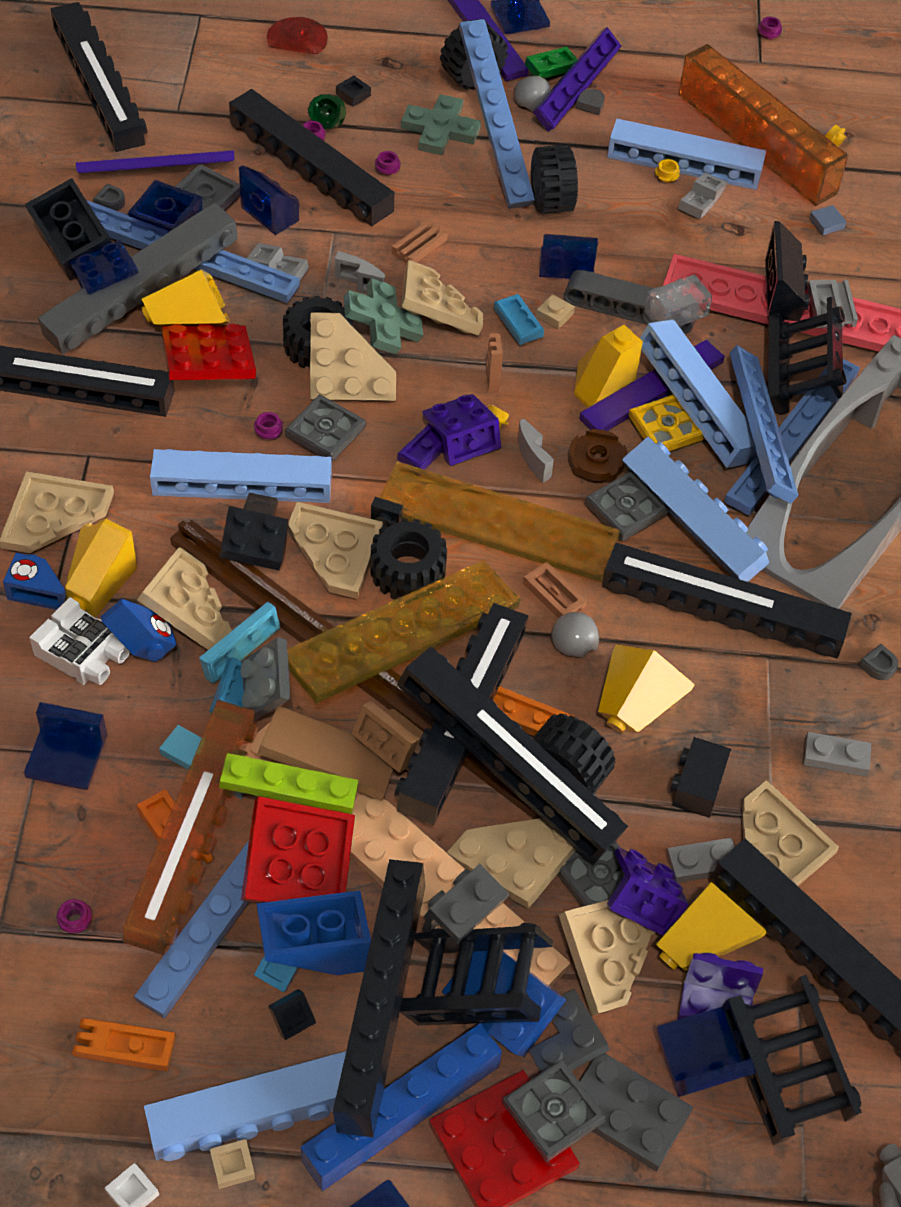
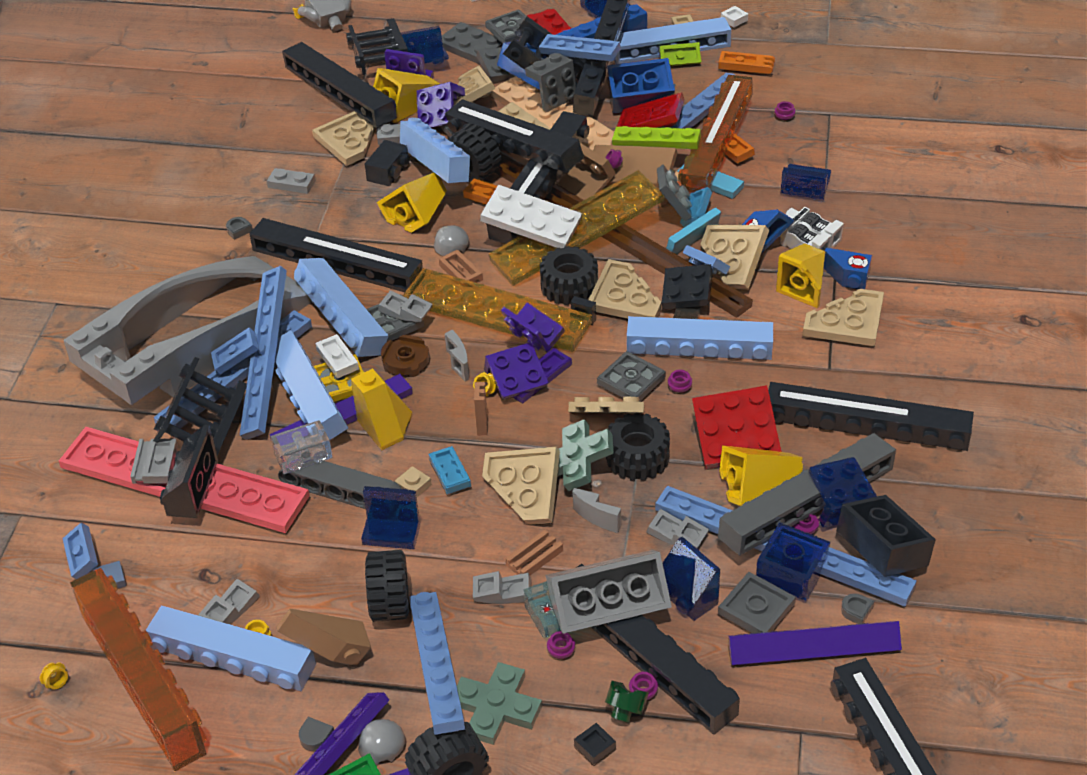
camera: 170 degrees left, 10 degrees down
none -> medium blue plate [62,523,98,581]
none -> medium blue plate [211,328,259,374]
none -> medium nougat slope [276,609,371,665]
none -> white plate [315,334,359,378]
none -> light grey slope [378,290,433,322]
none -> light blue brick [400,118,470,183]
none -> light grey slope [473,571,532,604]
none -> white plate [480,185,582,248]
none -> dark purple bracket [501,303,565,353]
none -> clear light blue leg [524,581,561,638]
none -> medium blue plate [539,34,621,61]
none -> light grey slope [545,550,672,633]
none -> magenta plate [605,149,623,169]
none -> lime plate [659,42,701,66]
none -> medium blue plate [683,245,731,274]

